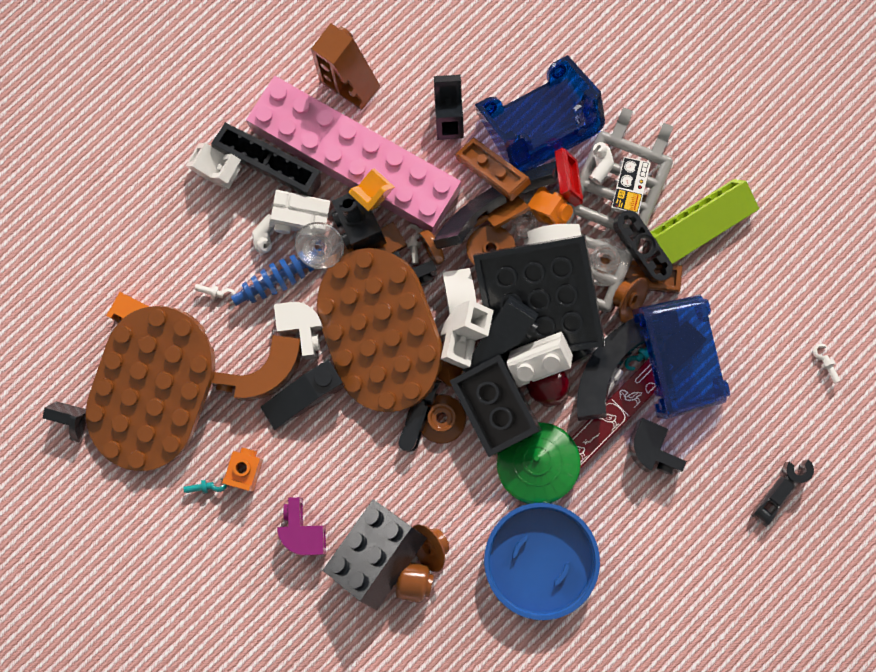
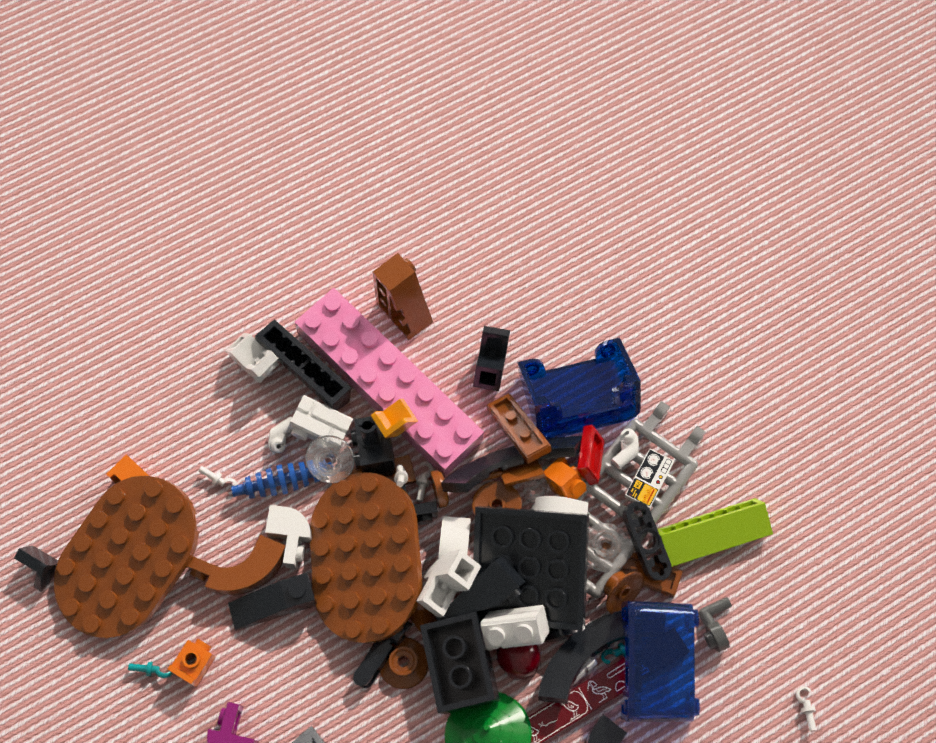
camera: 10 degrees right, 10 degrees down
none -> white hand [394,465,408,487]
none -> dark grey plate [698,597,732,652]

